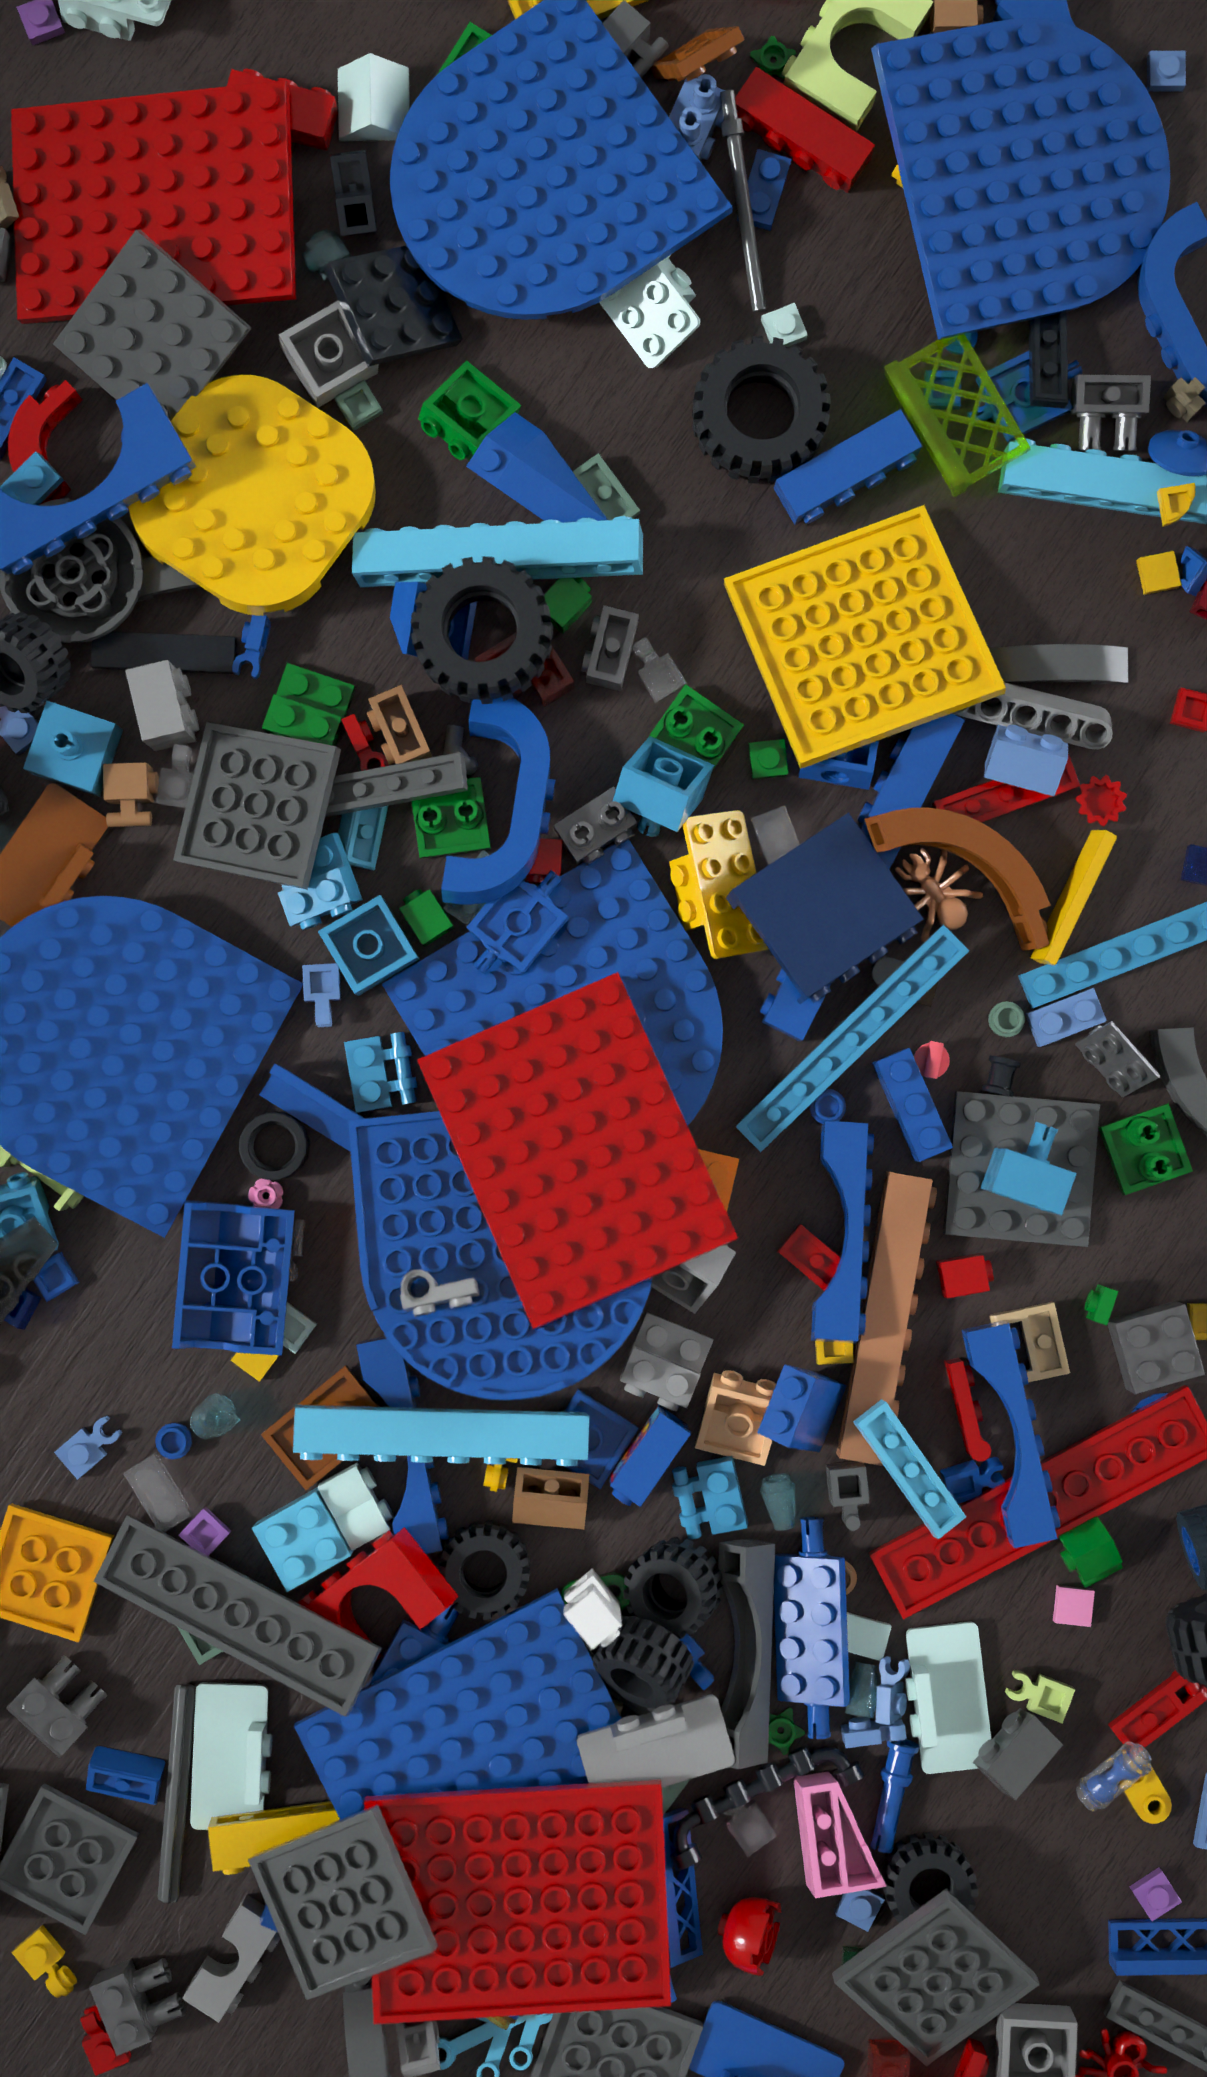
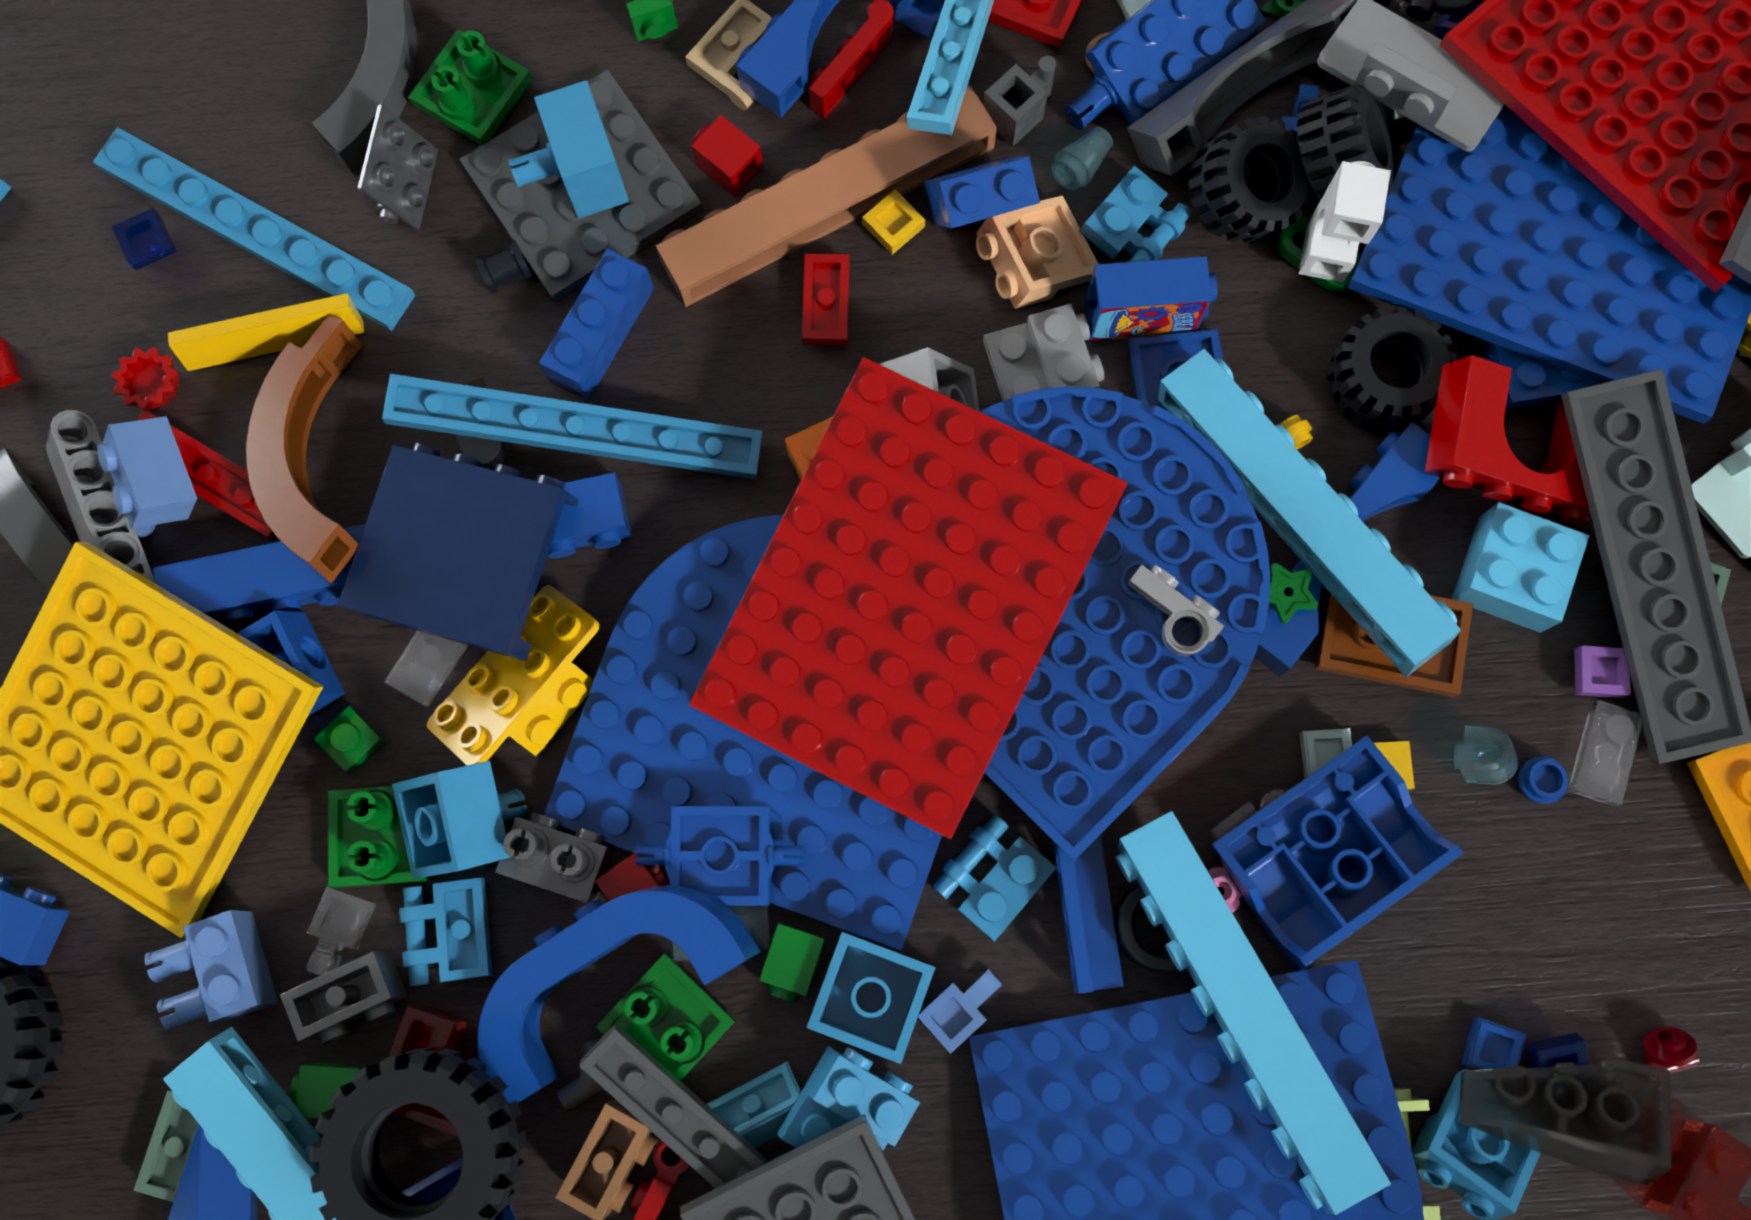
camera: 120 degrees left, 10 degrees down
medium blue plate [54,1415,122,1480] -> none
light aqua brick [318,1462,394,1551] -> none
medium nougat brick [512,1467,590,1530] -> none
blue plate [810,1089,846,1124] -> none
blue arch [811,1121,874,1343] -> none
nougat animal [895,848,983,942] -> none
coral plate [914,1041,950,1079] -> none
sand green plate [988,1001,1025,1037] -> none
medium blue plate [1025,988,1107,1047] -> none
none -> medium blue brick [144,910,278,1030]
none -> dark azure plate [399,878,493,986]
none -> medium azure brick [1115,811,1391,1215]
none -> green plate [1269,563,1318,624]

